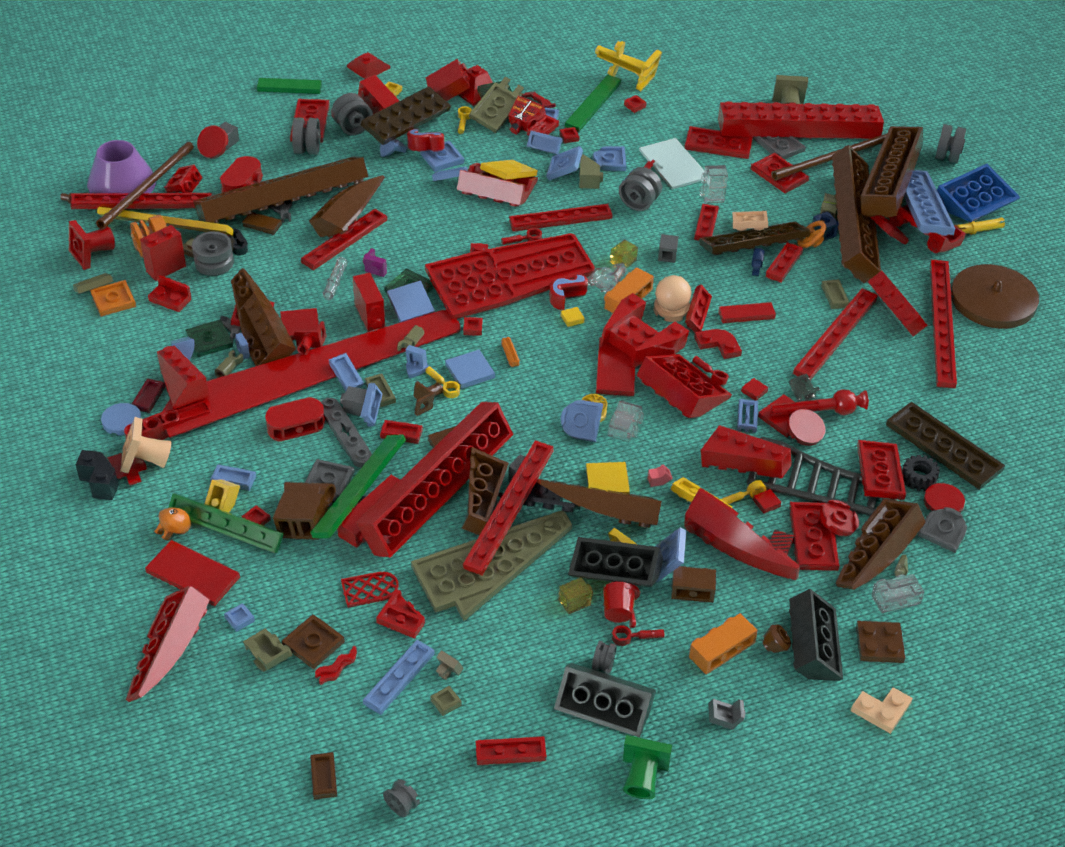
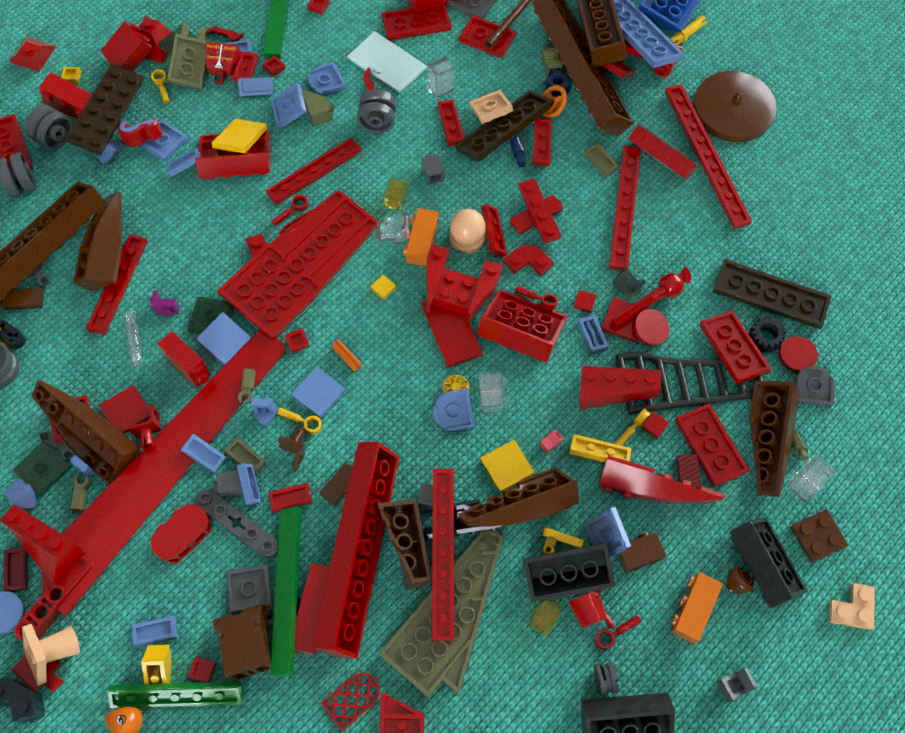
camera: 25 degrees left, 20 degrees up
red animal [549,274,588,310] -> none
red tile [819,500,859,537] -> none
none -> red plate [518,178,561,244]

